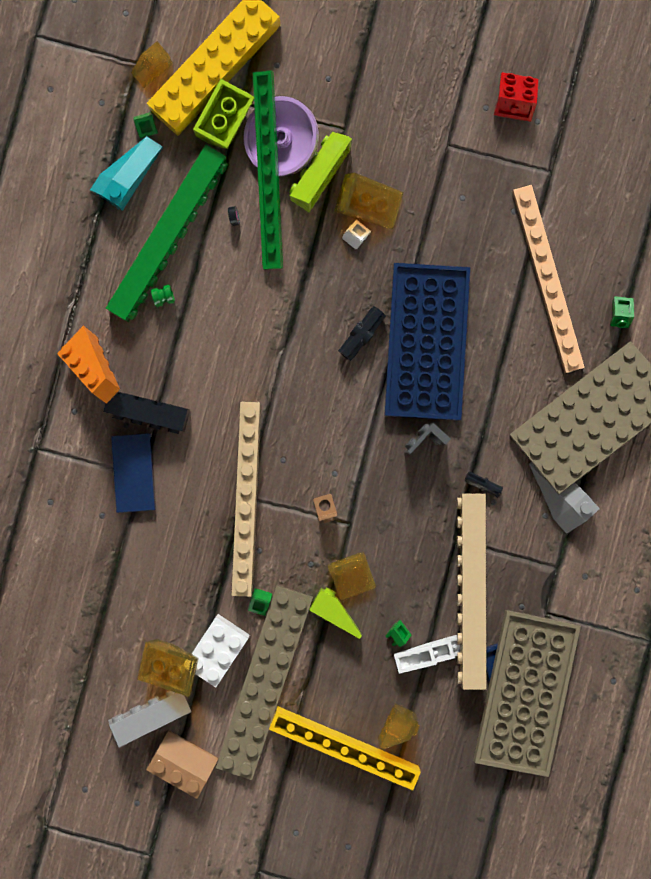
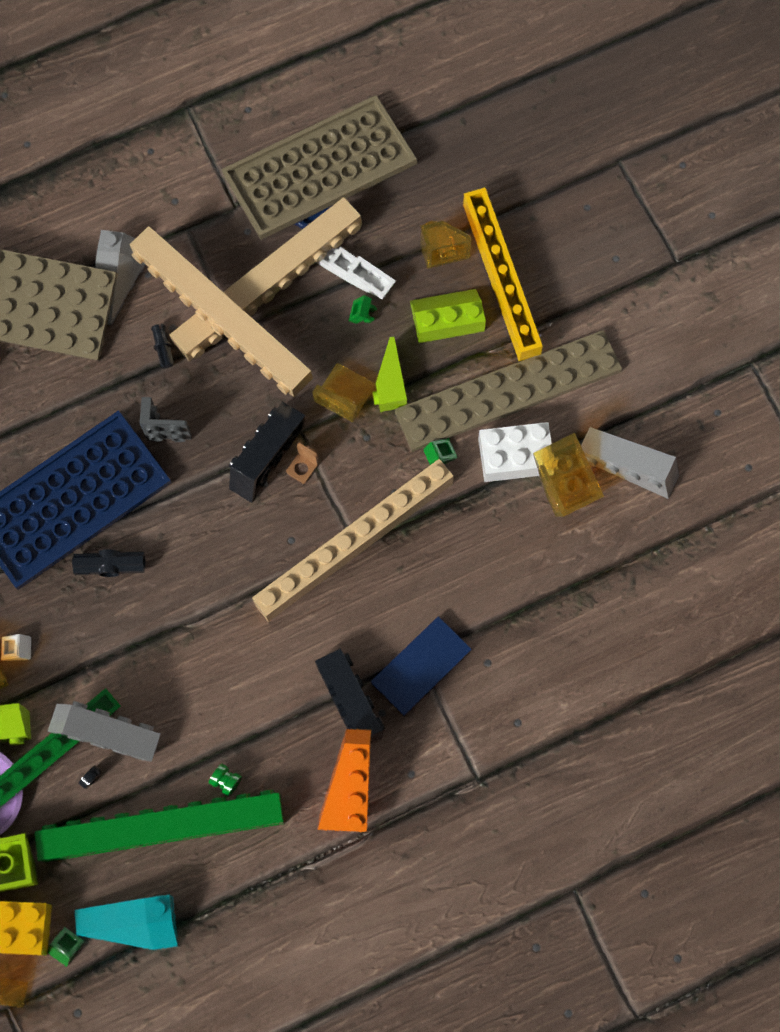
camera: 130 degrees left, 15 degrees down
medium nougat slope [146,730,218,799] -> none
none -> light grey wedge [47,701,160,762]
none -> tan brick [130,226,313,397]
none -> black wedge [229,401,305,503]
none -> lime slope [410,289,486,343]

